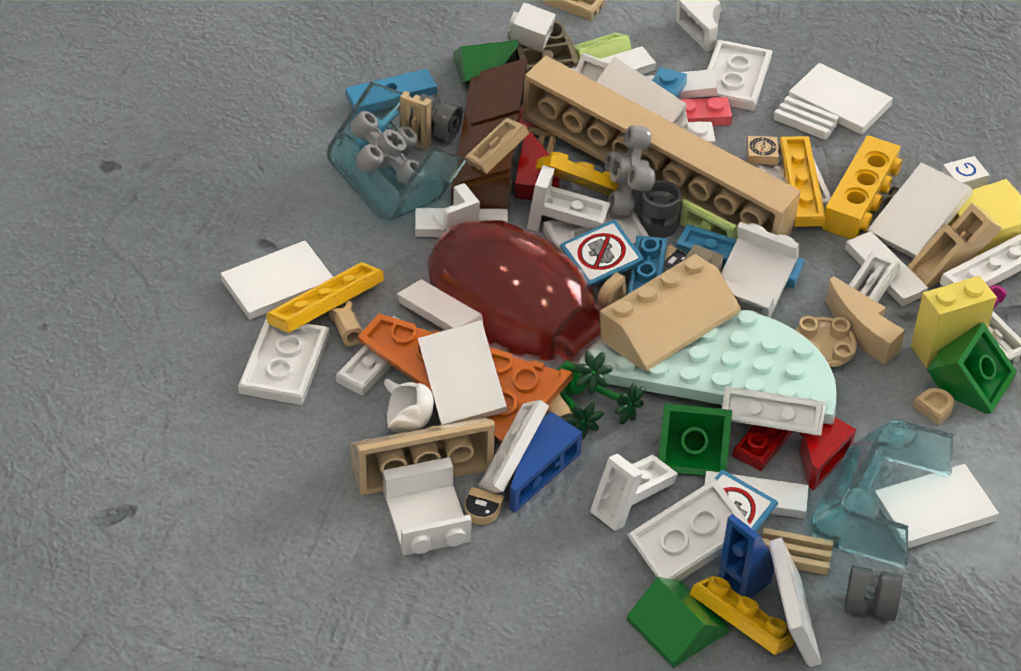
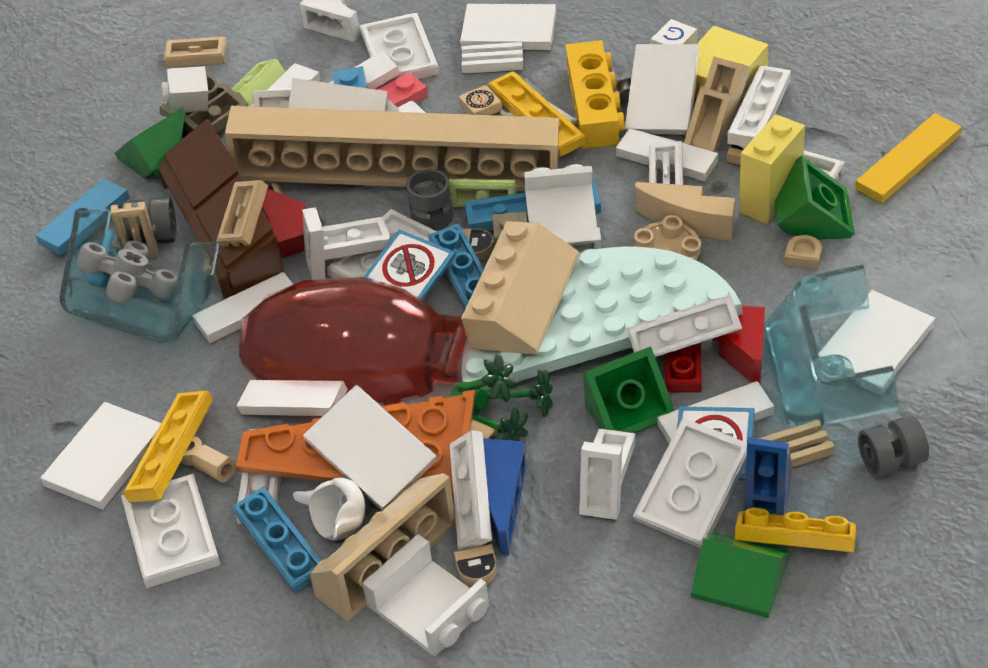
camera: 25 degrees left, 0 degrees up
white panel [433,183,480,236] -> none
yellow tile [535,152,619,196] -> none
tan tile [597,272,627,309] -> none
light grey gear [604,125,655,216] -> none
white tile [769,537,822,667] -> none
none -> dark azure tile [232,486,321,594]

